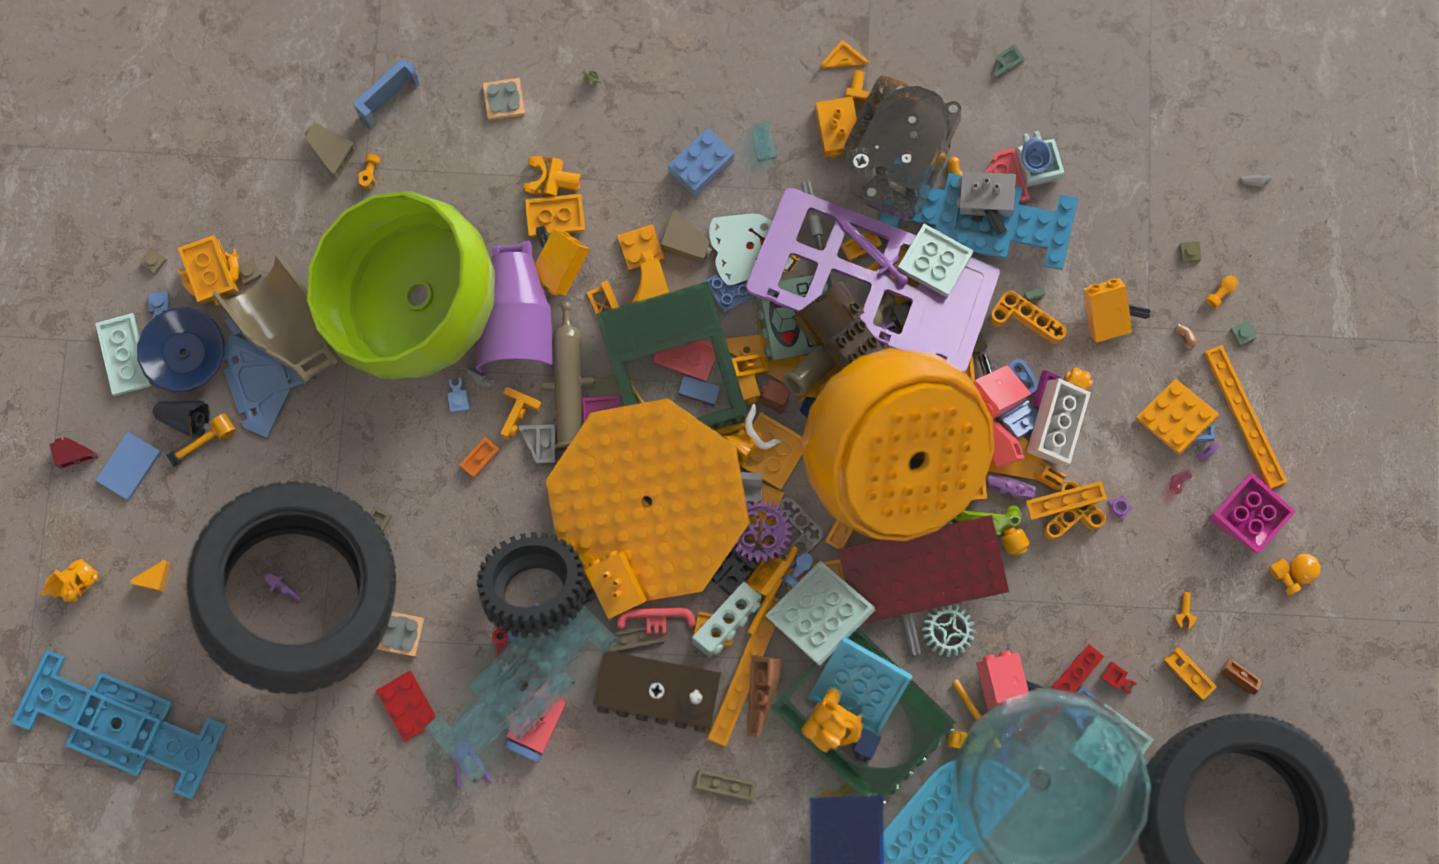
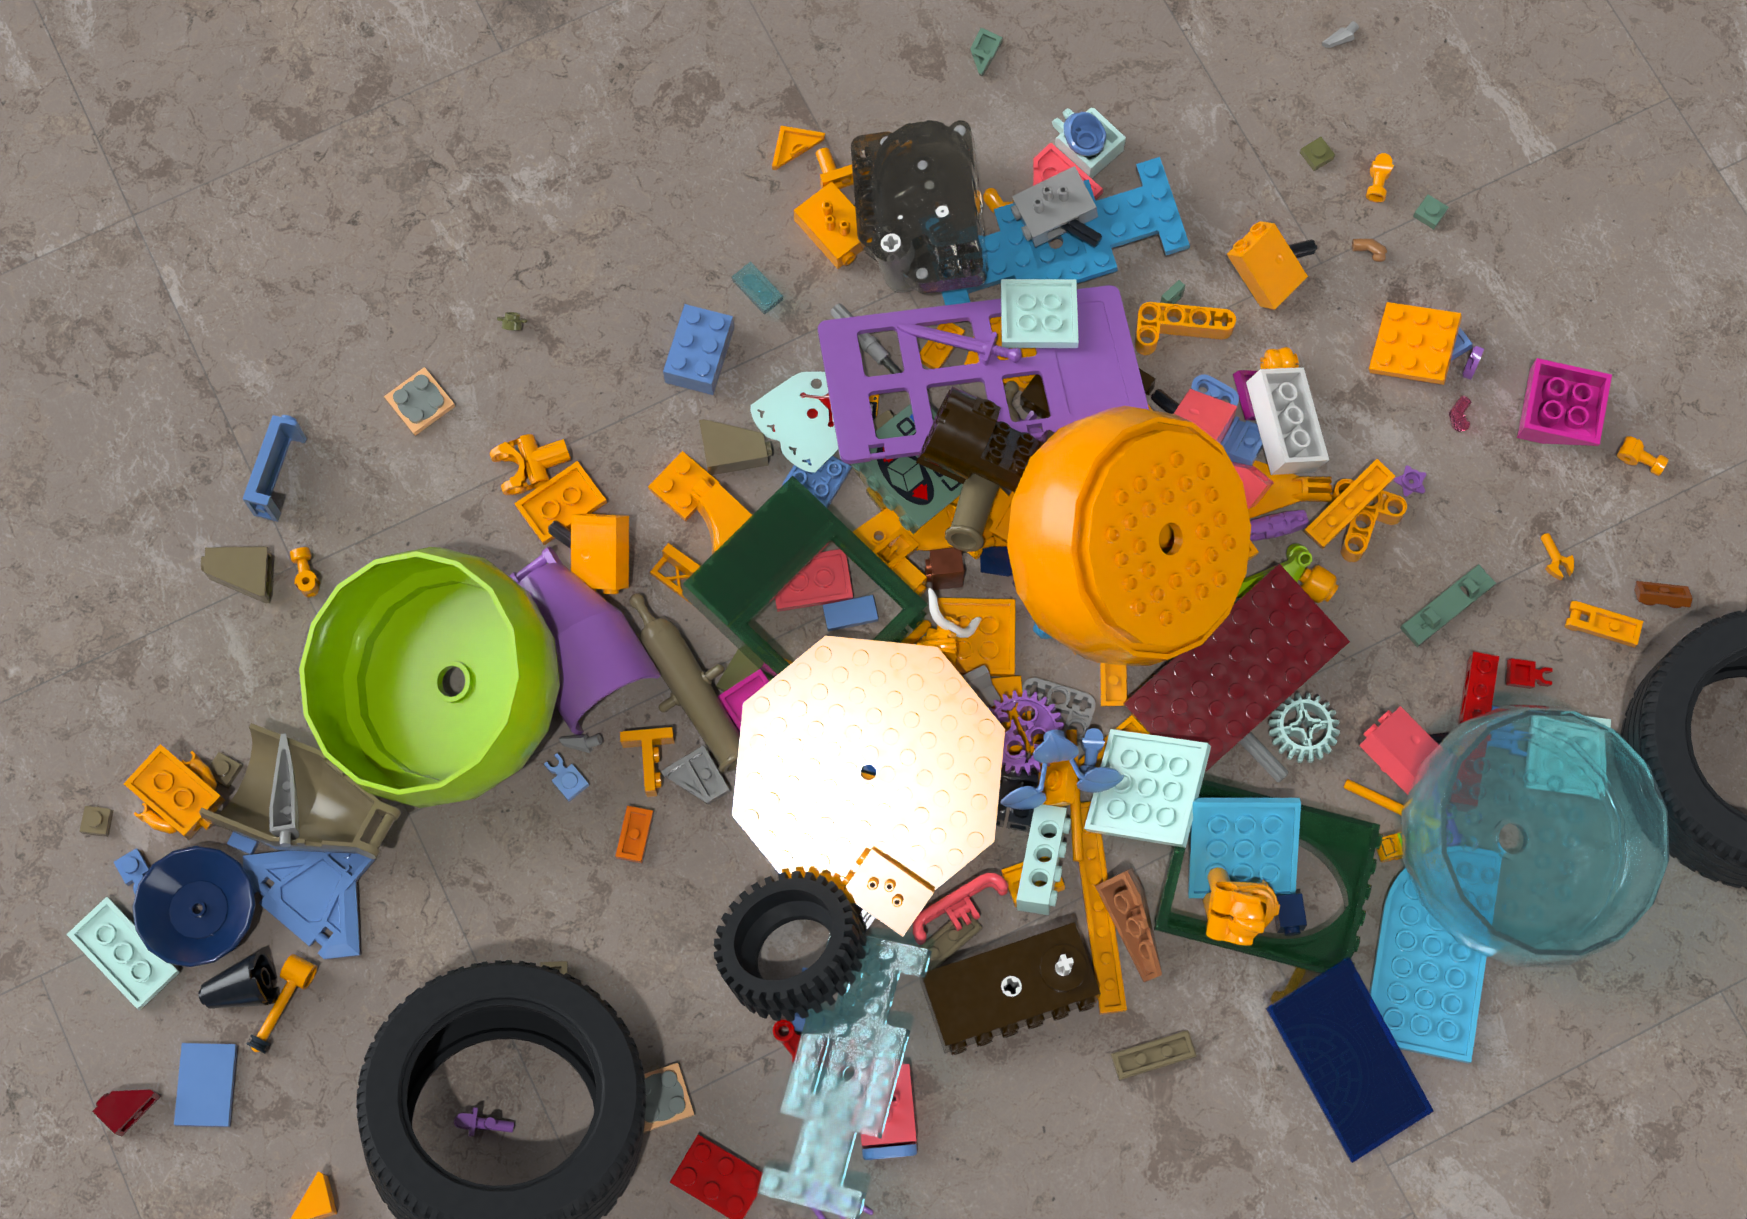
camera: 25 degrees left, 5 degrees down
light orange tile [1204,345,1287,489] -> none
light orange hair [1289,554,1321,585] -> none
none -> light grey piece [269,733,299,847]
none -> medium blue plant [1000,730,1124,810]
none -> sand green hinge [1400,564,1496,647]

